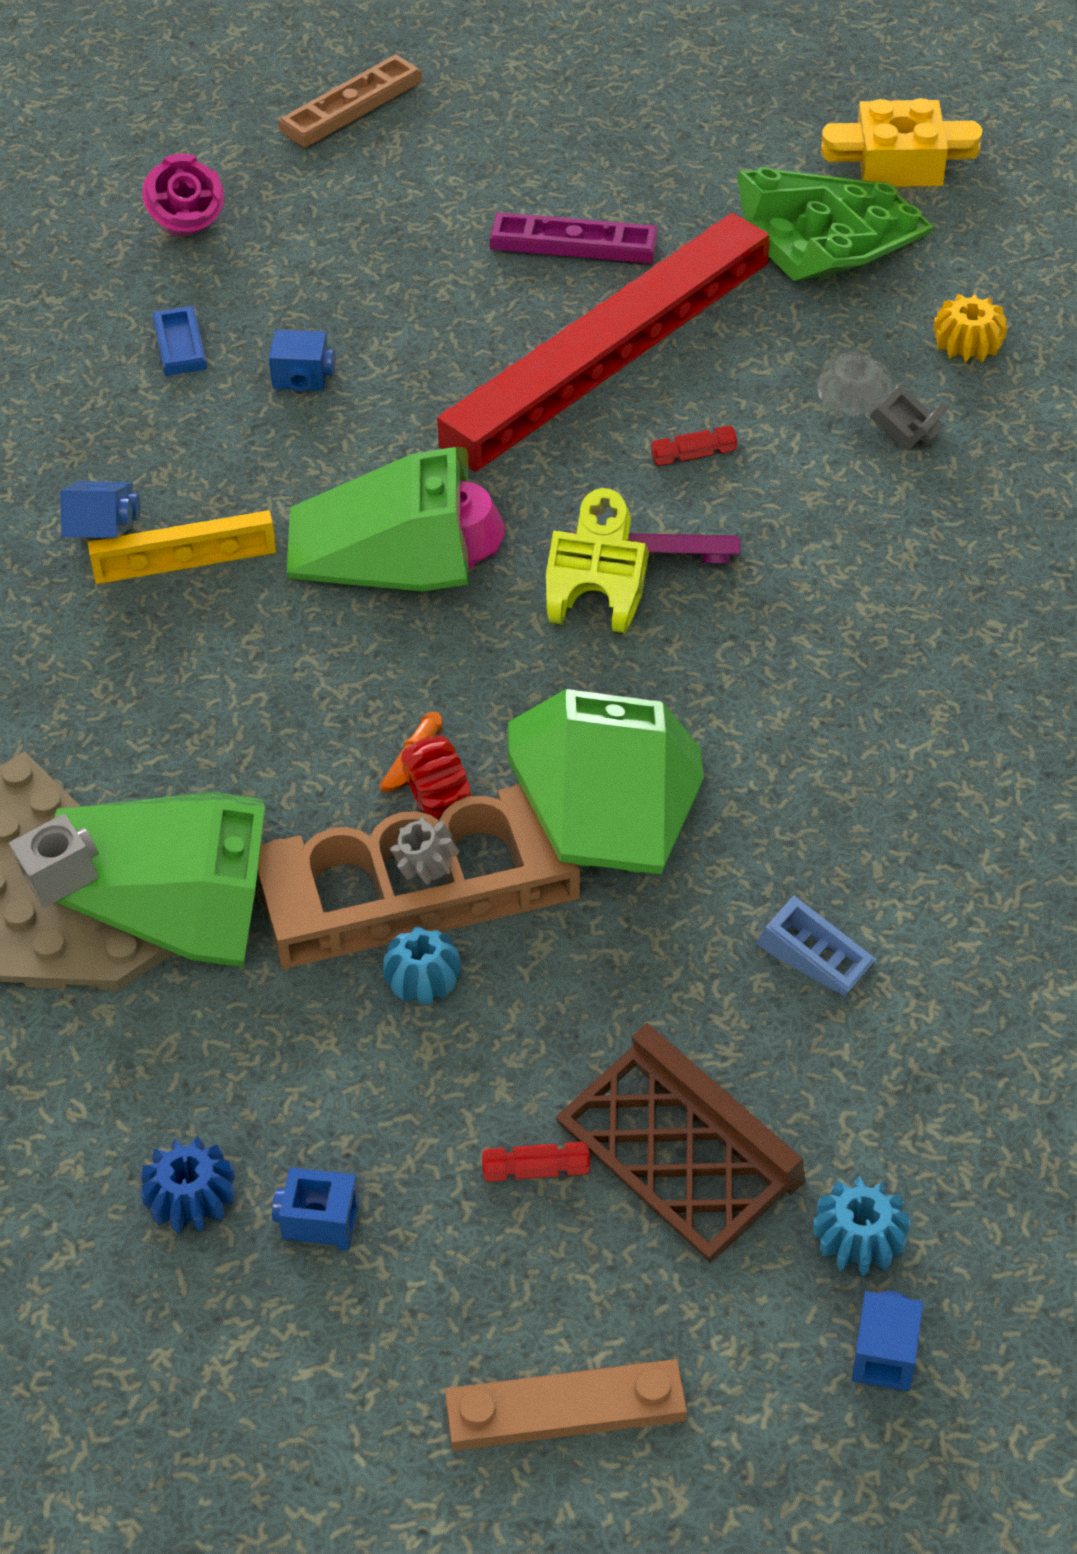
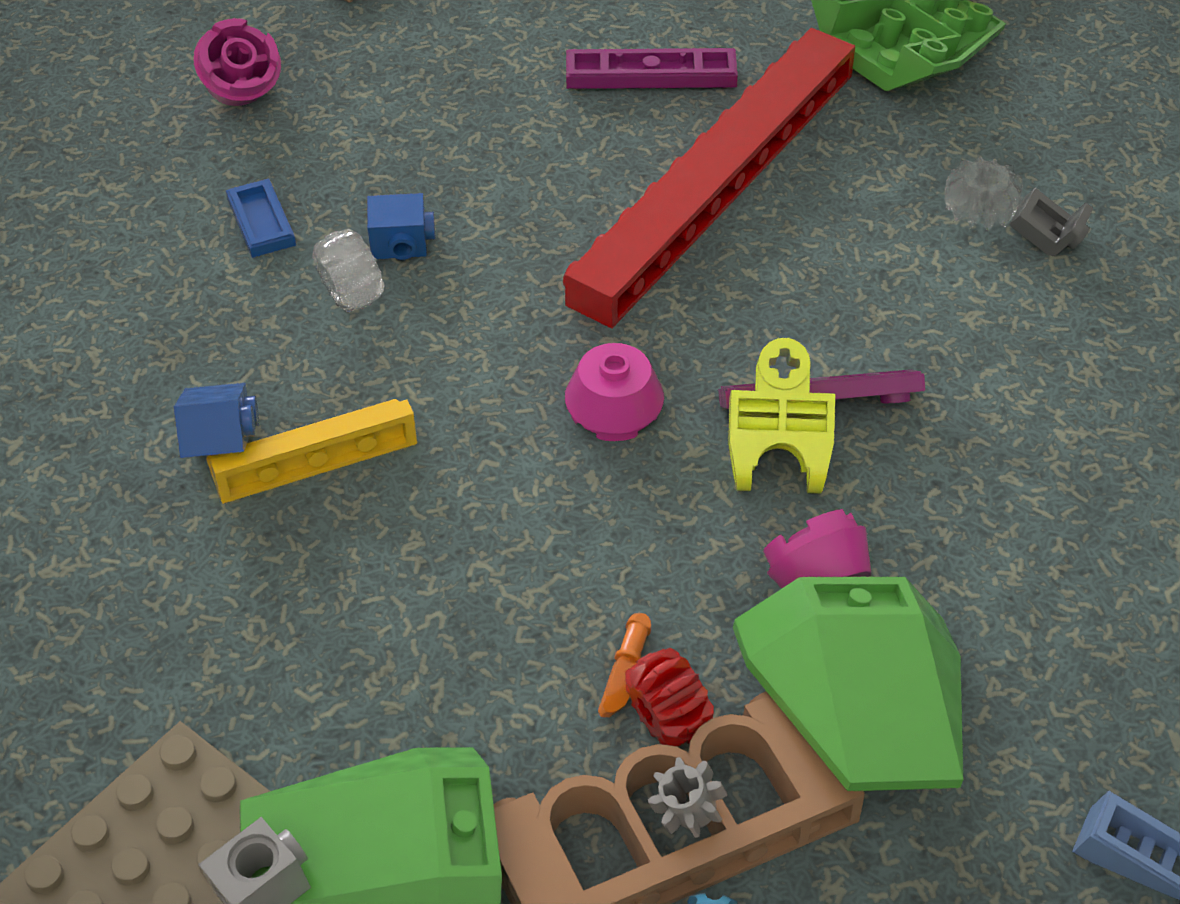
camera: 10 degrees left, 0 degrees up
bright green wedge [286,447,468,592] -> none
red axle [651,425,737,466] -> none
yellow gear [933,294,1008,364] -> none
none -> clear gear [312,228,385,313]
none -> dark pink cone [763,509,871,589]

